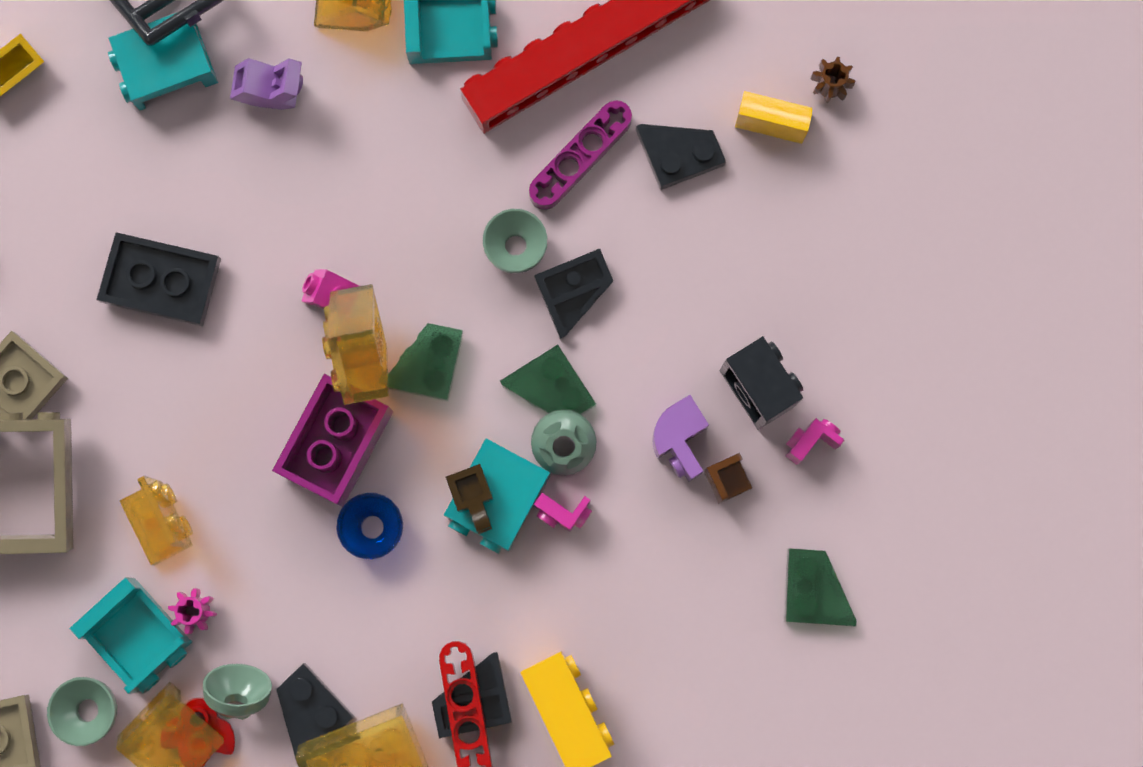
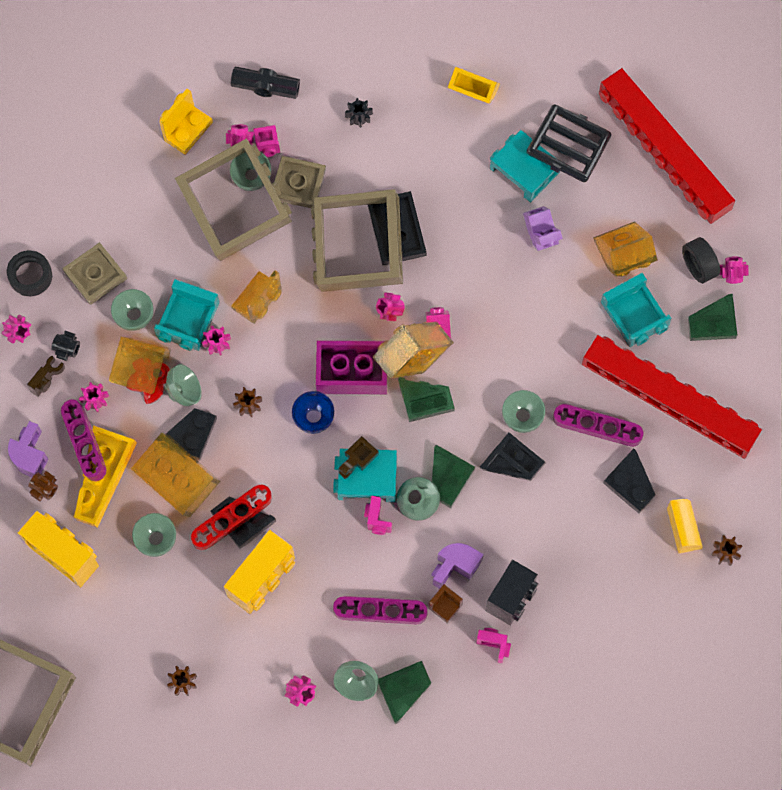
camera: 65 degrees right, 10 degrees down
none -> reddish brown gear [233,387,262,417]
none -> dark pink gear [285,675,316,707]
none -> dark tan window [311,189,403,292]
none -> magenta beam [333,596,428,625]
none -> sand green piece [333,661,379,701]
none -> dark pink gear [376,292,405,322]

